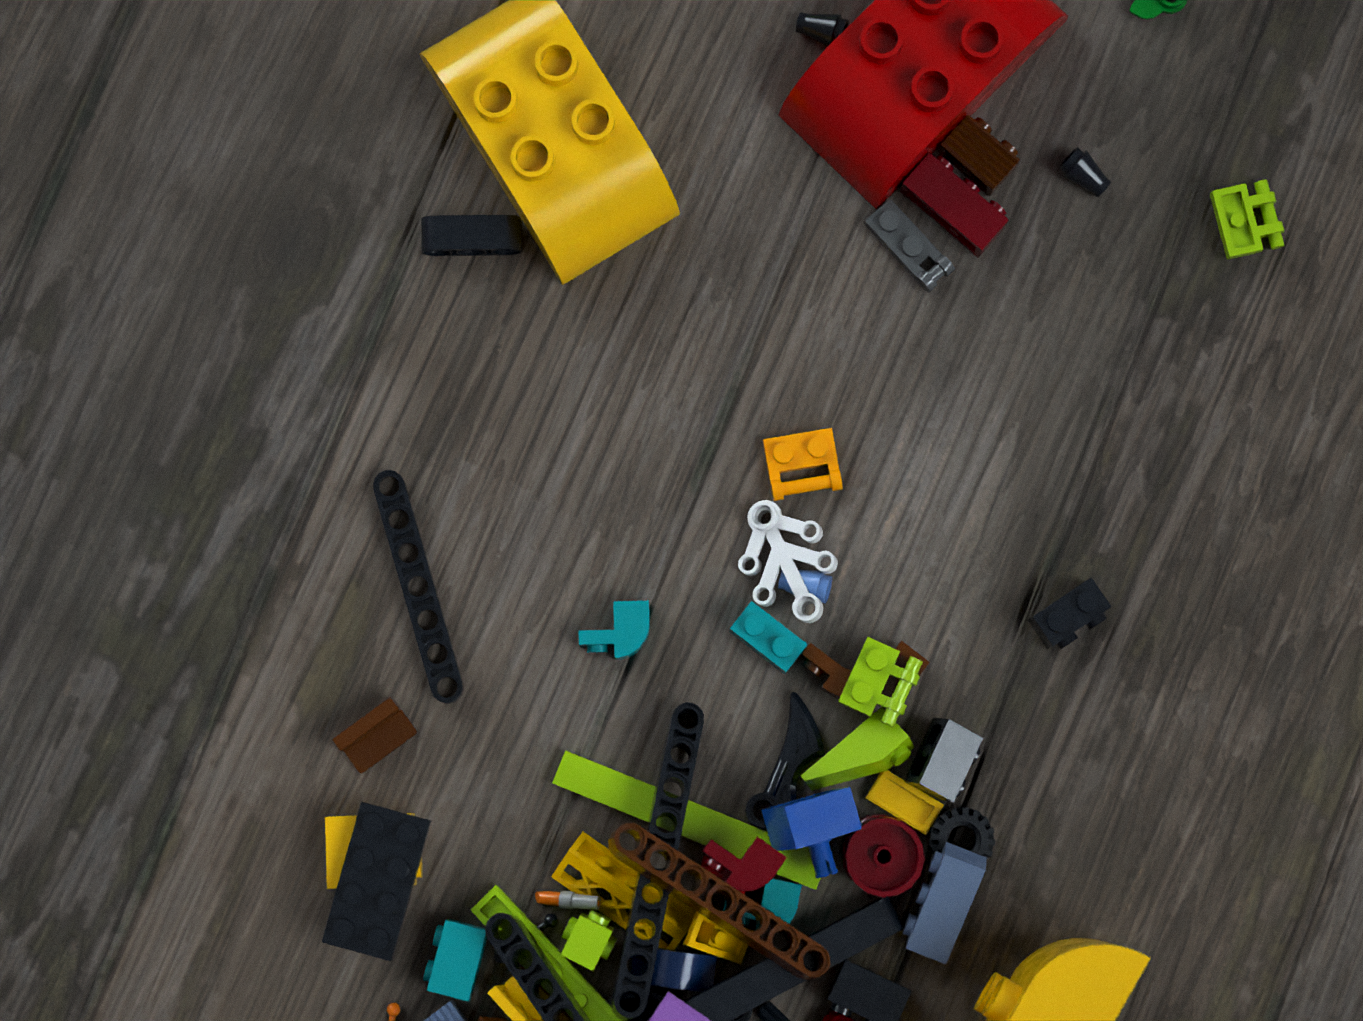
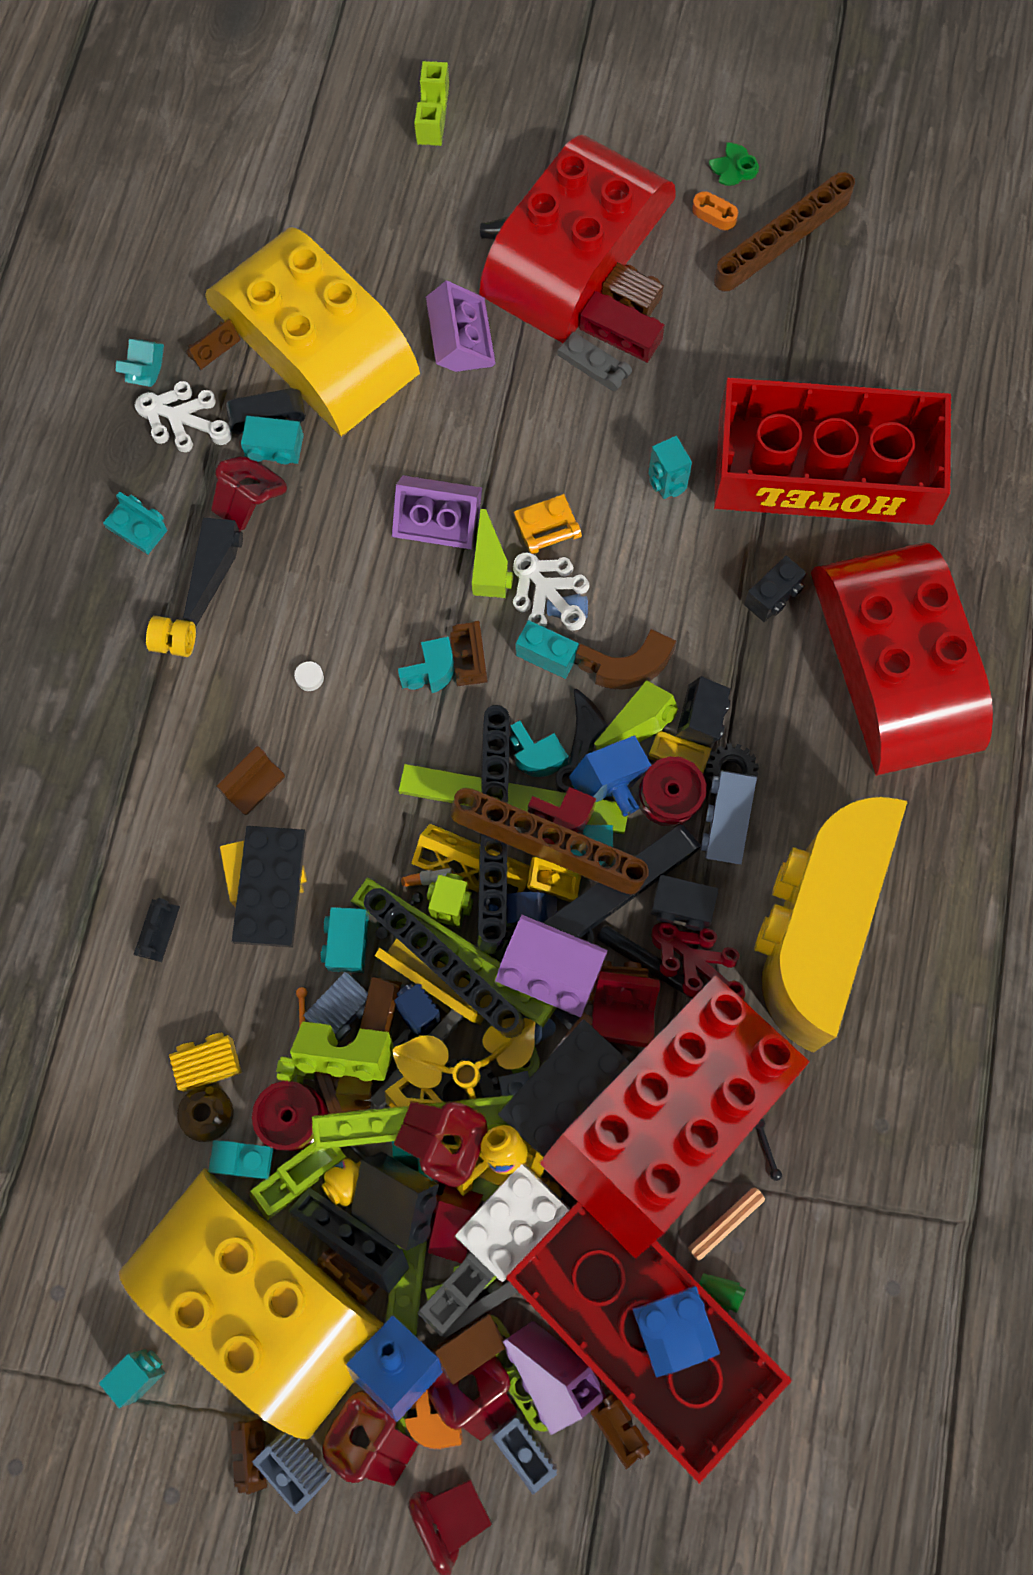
camera: 10 degrees left, 10 degrees down
black beam [373,470,464,704] -> none
lime plate [838,637,923,727] -> none
black cone [1059,147,1111,197] -> none
lime plate [1210,179,1285,260] -> none
none -> teal bracket [103,492,168,555]
none -> teal brick [116,339,164,387]
none -> black hinge [133,898,180,962]
none -> white plant [135,381,232,452]
none -> yellow wheel [146,616,196,657]
none -> black slope [183,517,243,627]
none -> reddish brown hinge [185,319,241,370]
none -> dark red piece [211,456,287,531]
none -> teal brick [241,416,304,464]
none -> white tile [295,661,324,691]
none -> medium lavender slope [392,476,482,549]
none -> medium lavender slope [426,280,495,372]
none -> reddish brown hinge [450,621,487,686]
none -> lime slope [472,509,513,598]
none -> teal brick [509,721,569,777]
none -> teal brick [648,435,692,499]
none -> orange beam [692,192,738,230]
none -> reddish brown beam [714,172,855,292]
none -> red brick [714,378,951,525]
none -> red brick [811,542,993,776]

